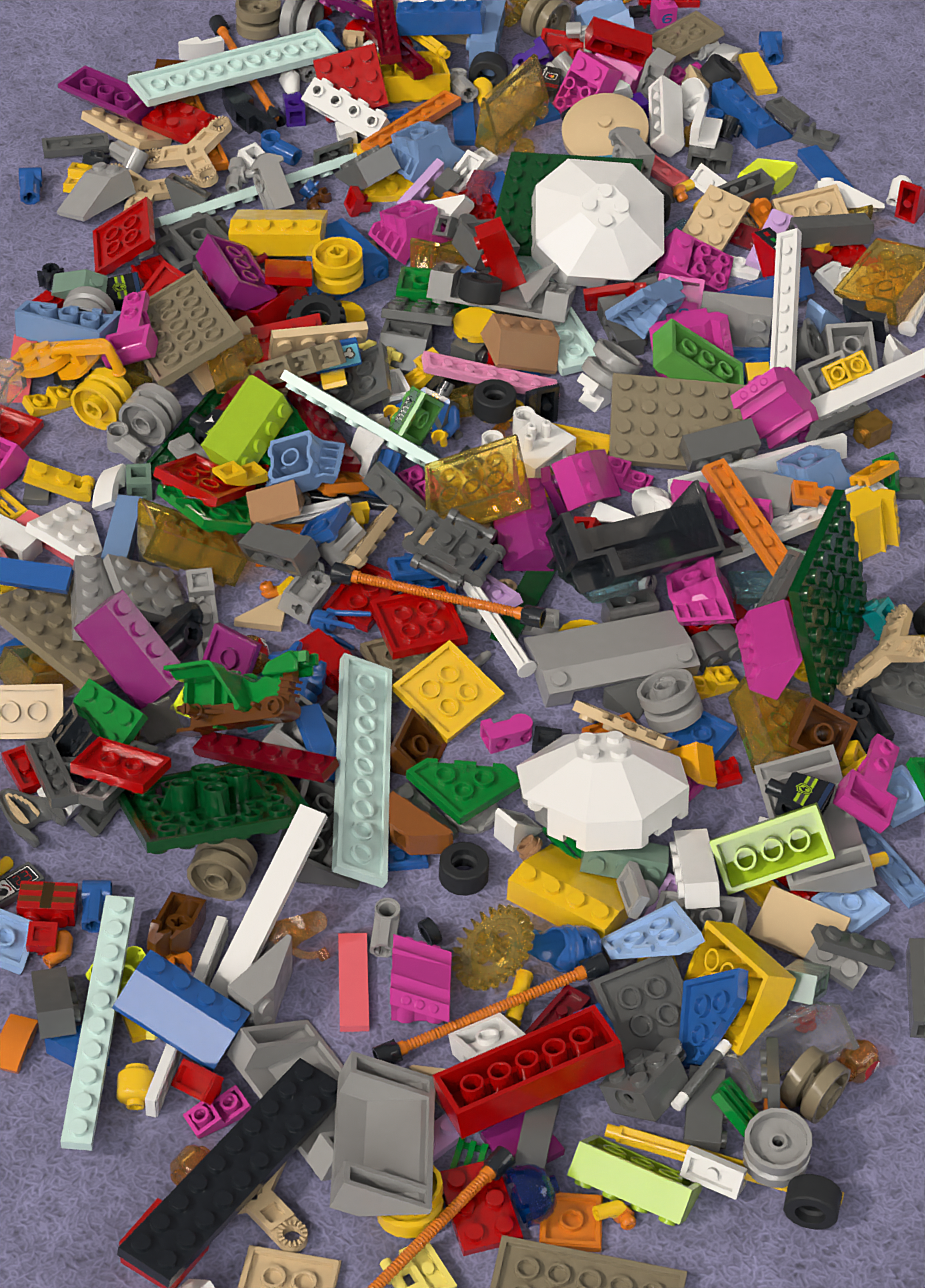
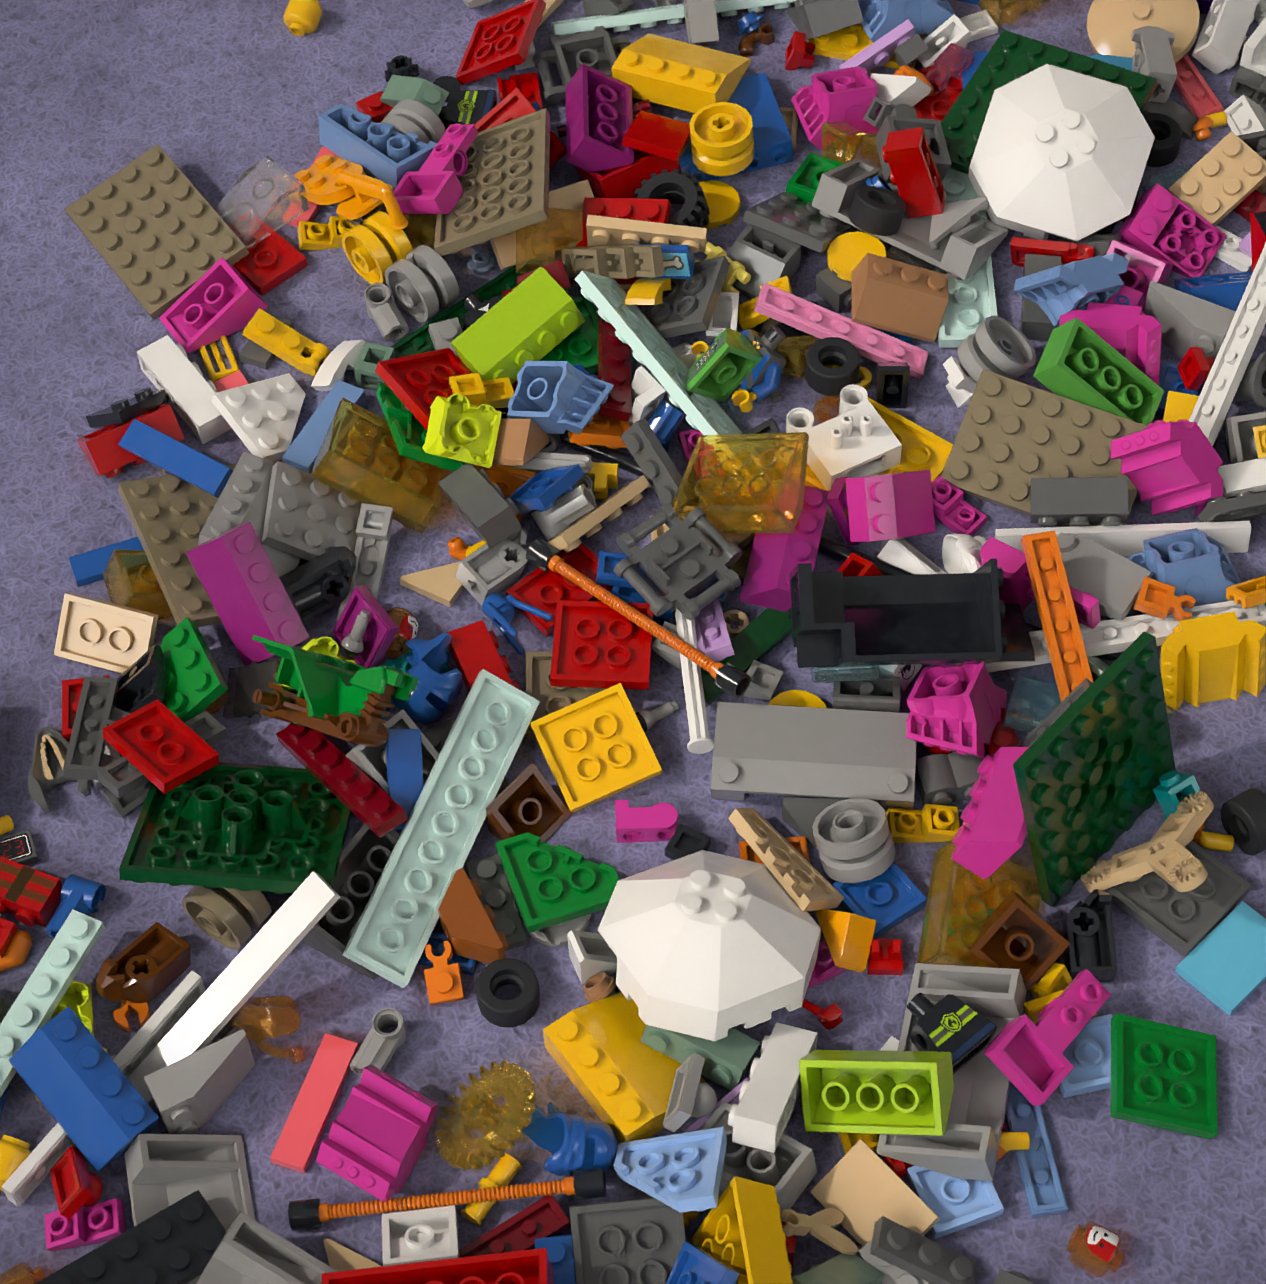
camera: 25 degrees right, 10 degrees up
black tile [418,917,442,946] -> none
clear yellow plate [514,138,535,153] -> none
none -> light grey piece [341,610,370,657]
none -> neon yellow slope [422,393,502,468]
none -> orange plate [424,940,466,1006]
none -> sand blue plate [467,250,496,276]
none -> tan piece [780,1208,858,1255]
none -> red hand [802,998,843,1030]
none -> red tile [1177,347,1215,391]

